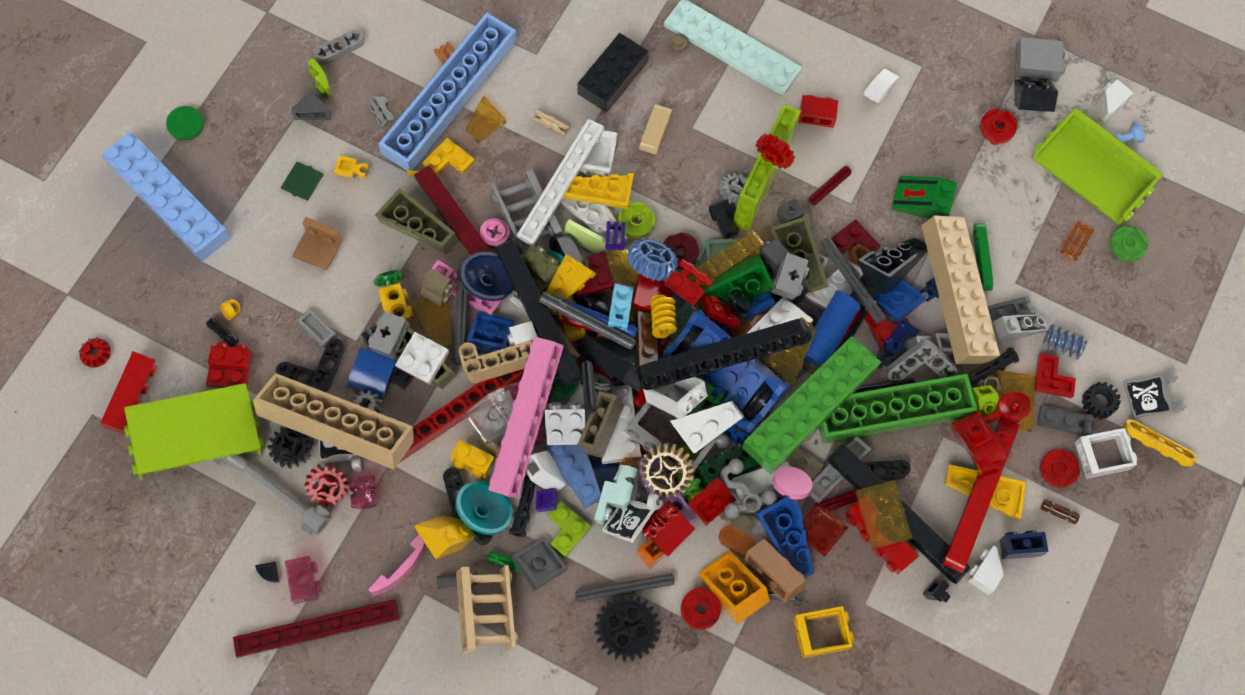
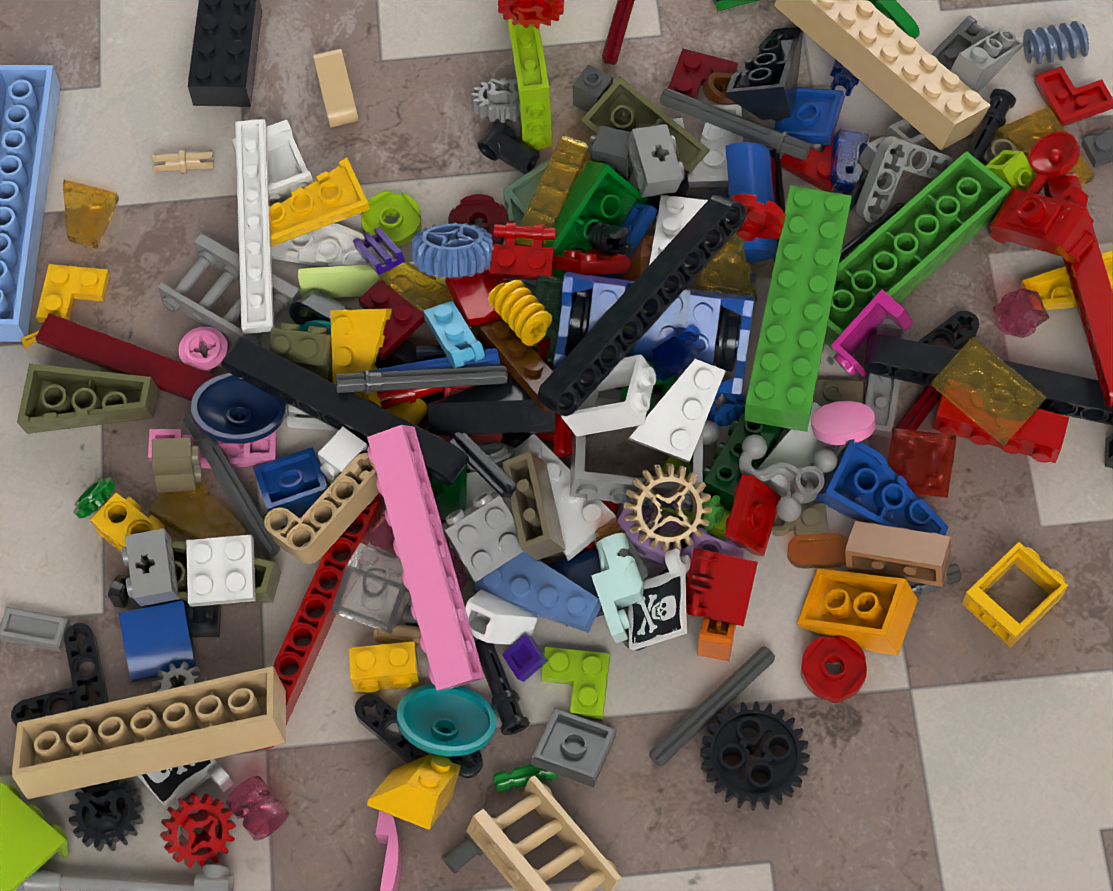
camera: 25 degrees left, 5 degrees down
none -> clear blue plate [652,331,701,381]
none -> red plate [729,194,786,241]
none -> dark pink panel [831,289,914,378]
none -> clear pink brick [993,288,1050,338]

